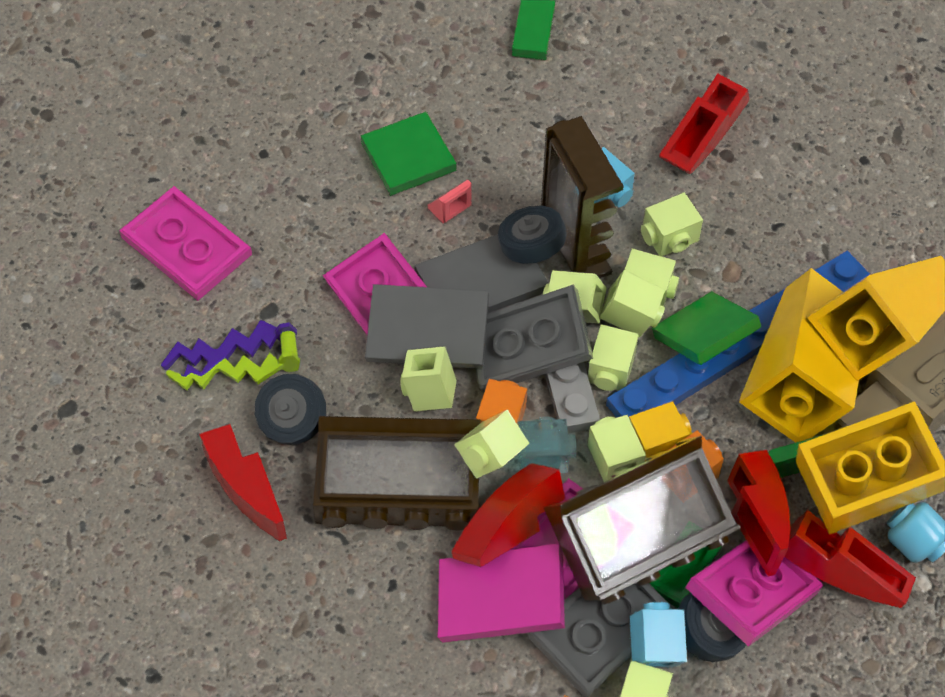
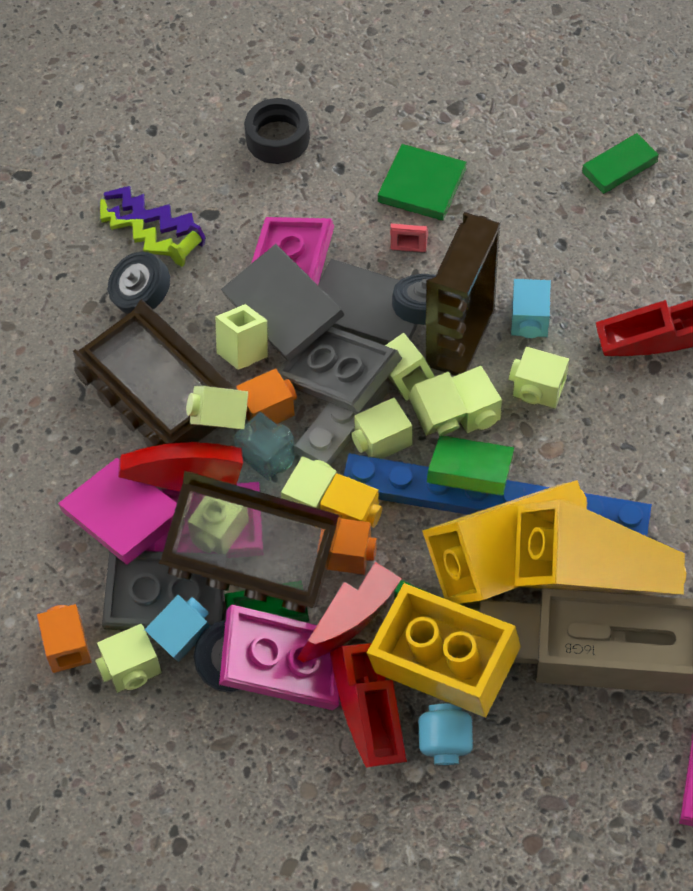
camera: 50 degrees right, 0 degrees up
dark pink tile [119,186,252,301] -> none
red slope [199,424,287,541] -> none
none -> black tyre [244,98,310,164]

